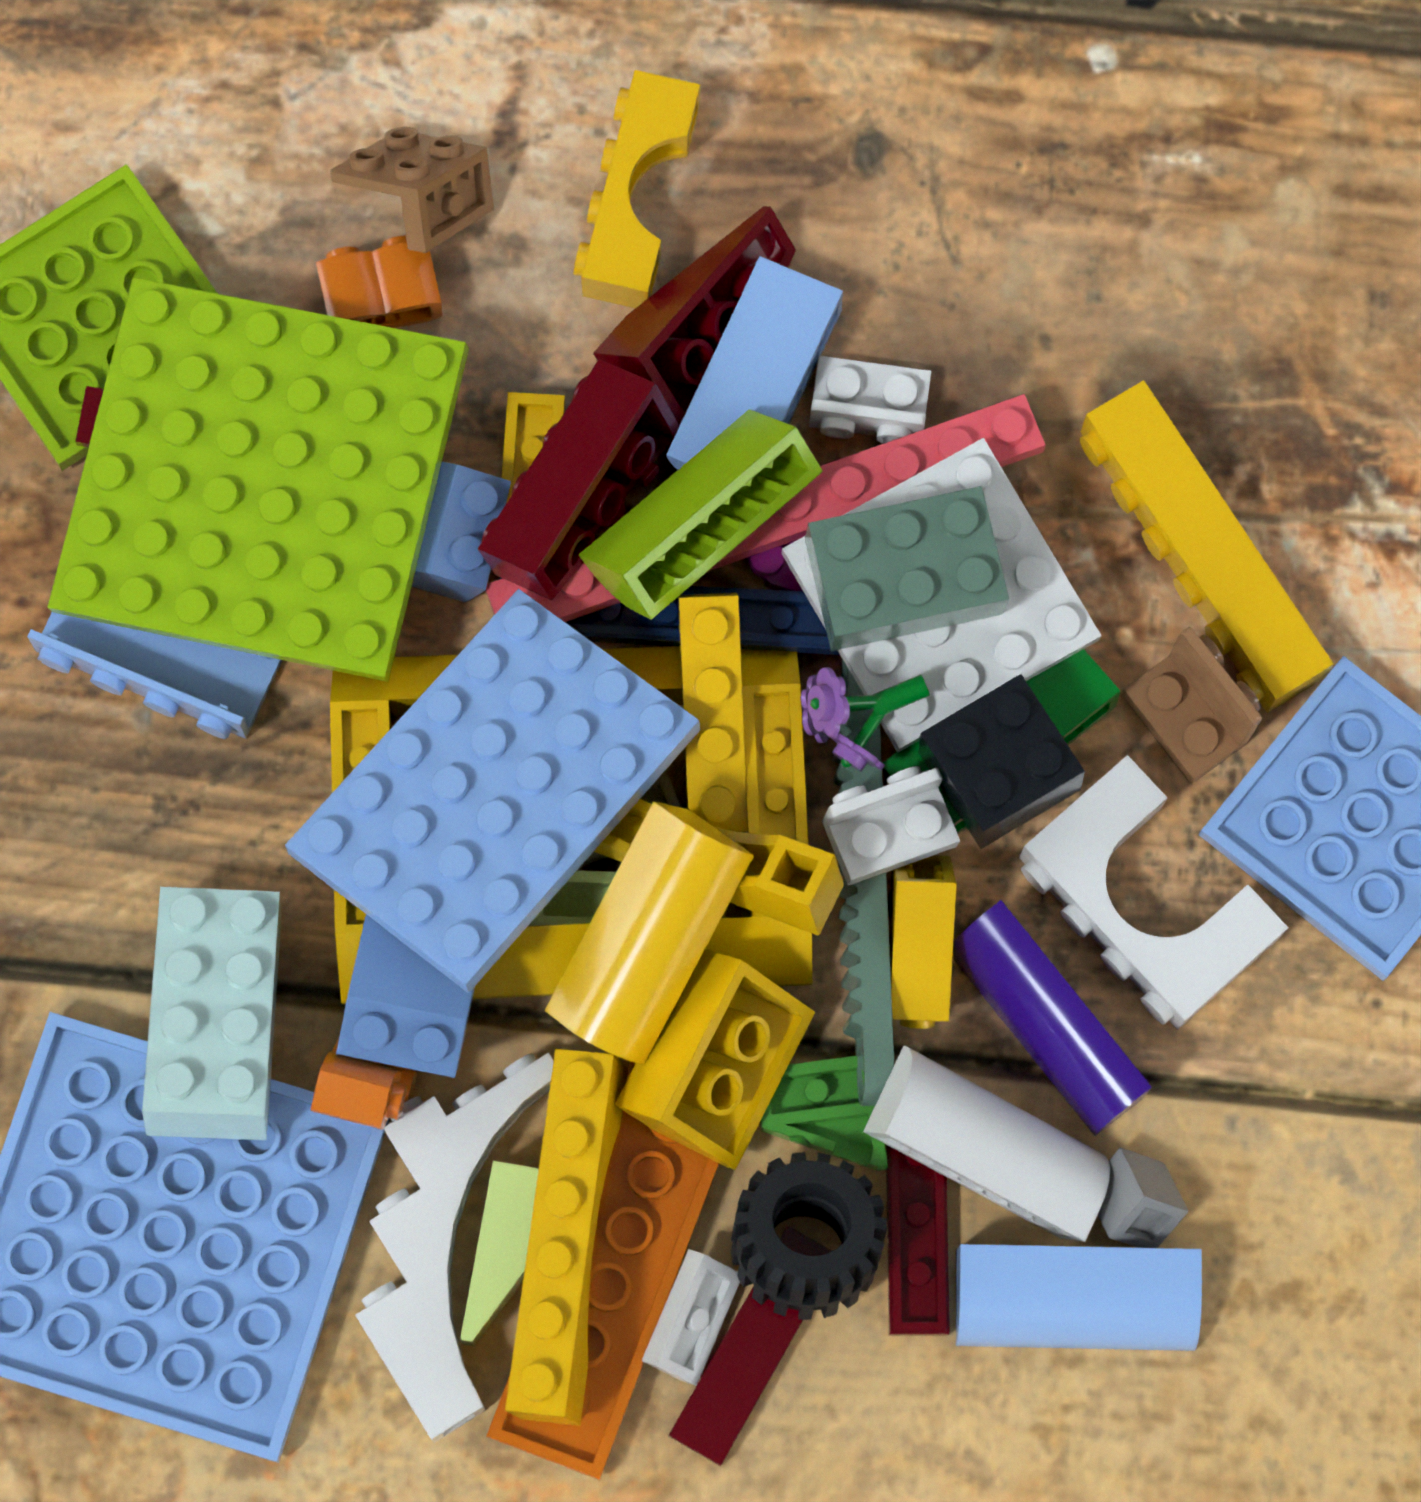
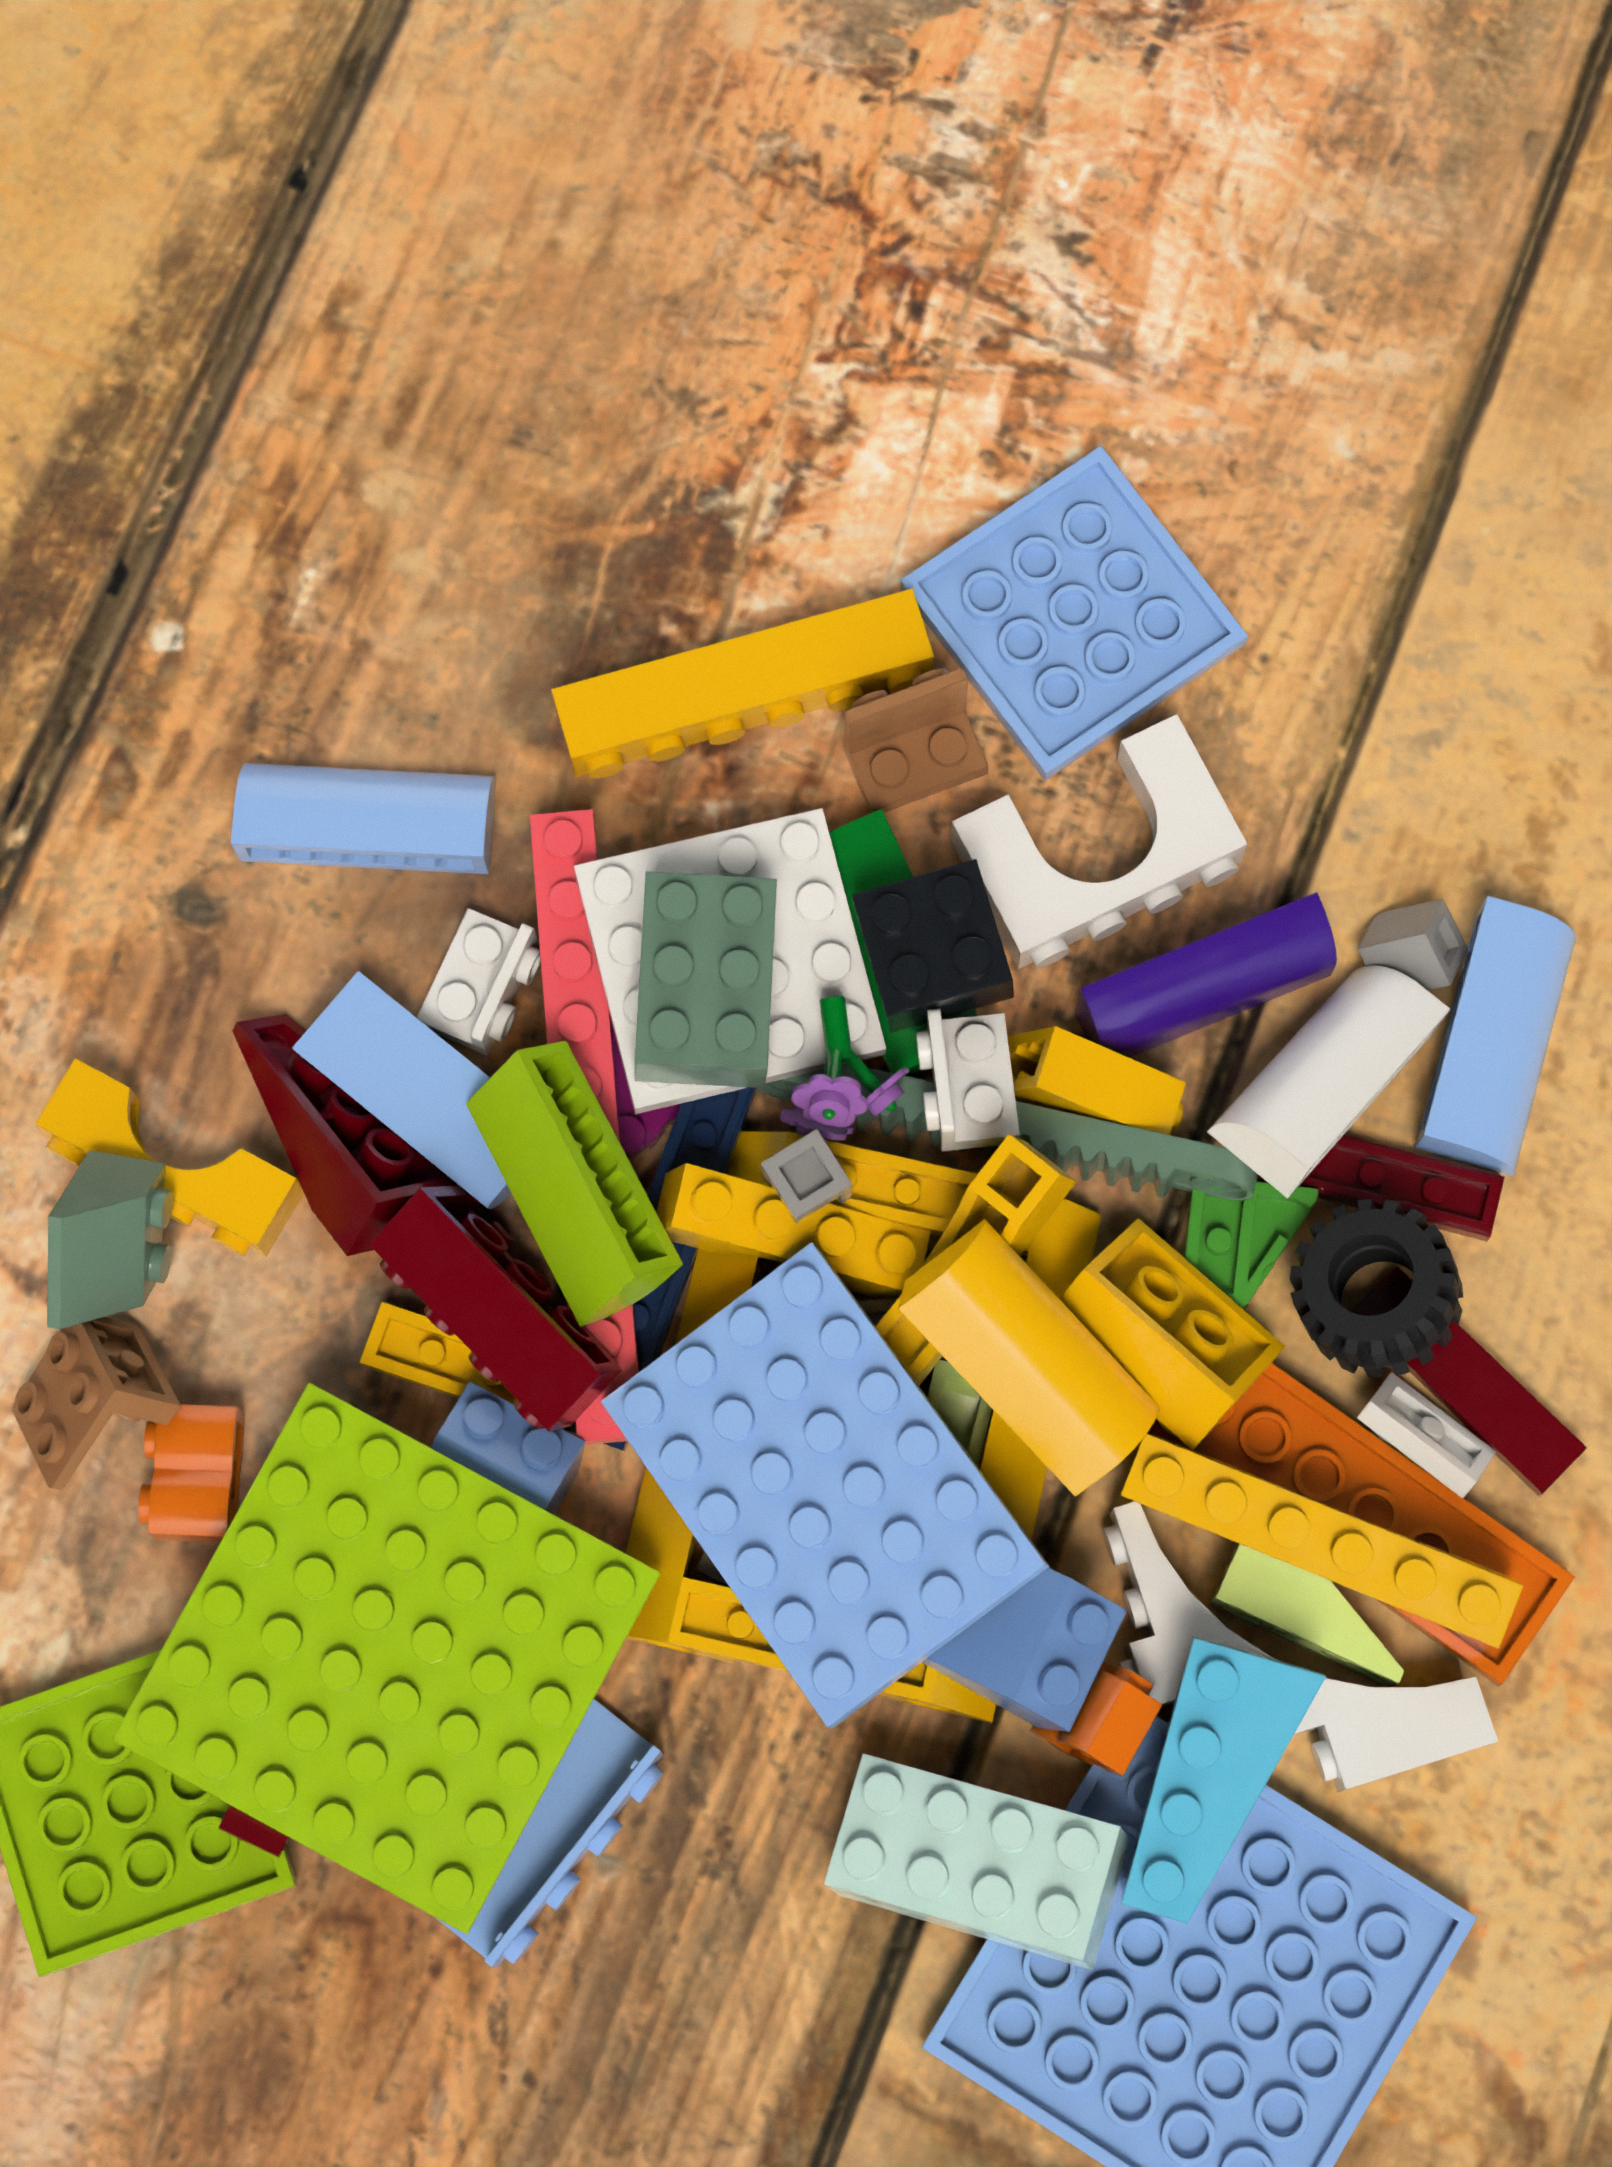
camera: 70 degrees left, 0 degrees up
none -> sand green slope [47,1150,173,1330]
none -> light blue brick [231,763,496,874]
none -> light grey panel [760,1129,852,1223]
none -> medium azure wedge [1121,1636,1326,1924]

